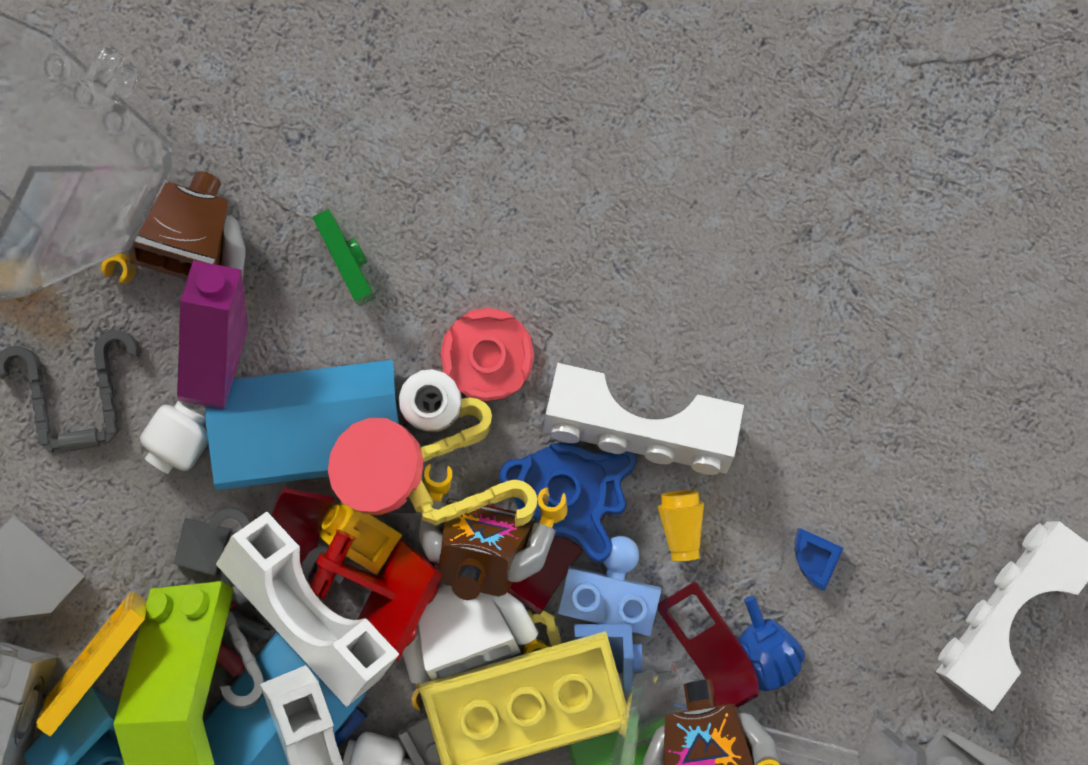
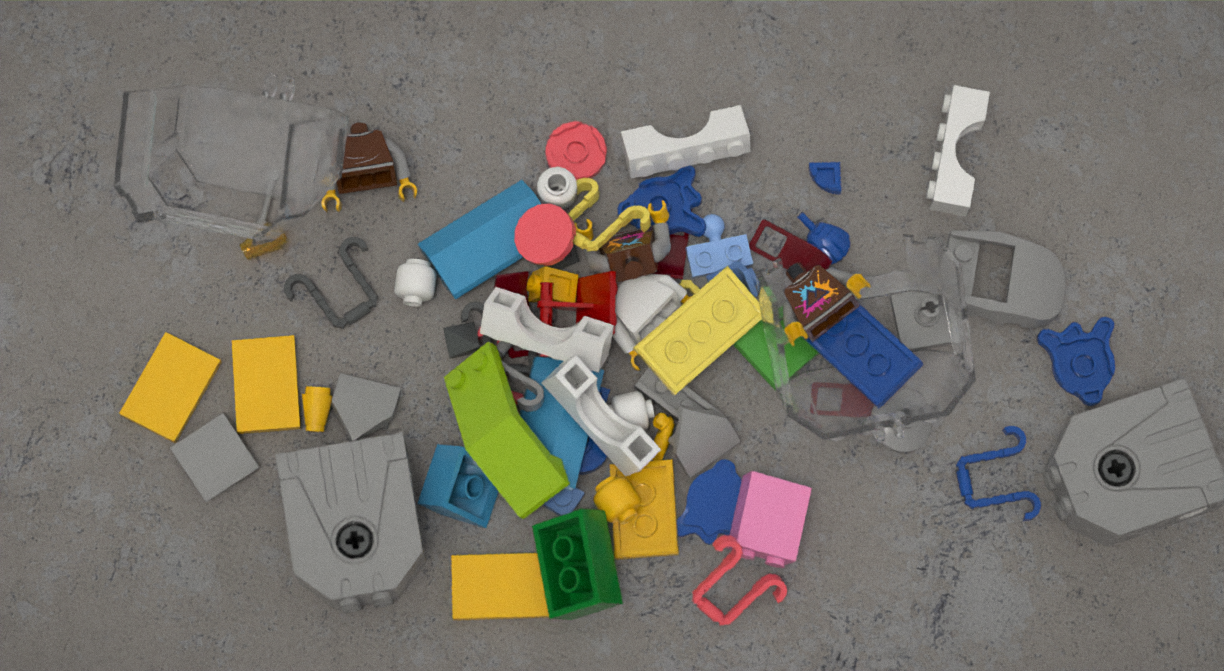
camera: 30 degrees left, 10 degrees down
yellow tile [36,591,147,737] -> none
magenta slope [177,260,248,410] -> none
green plate [312,209,376,307] -> none
yellow cone [657,490,704,561] -> none

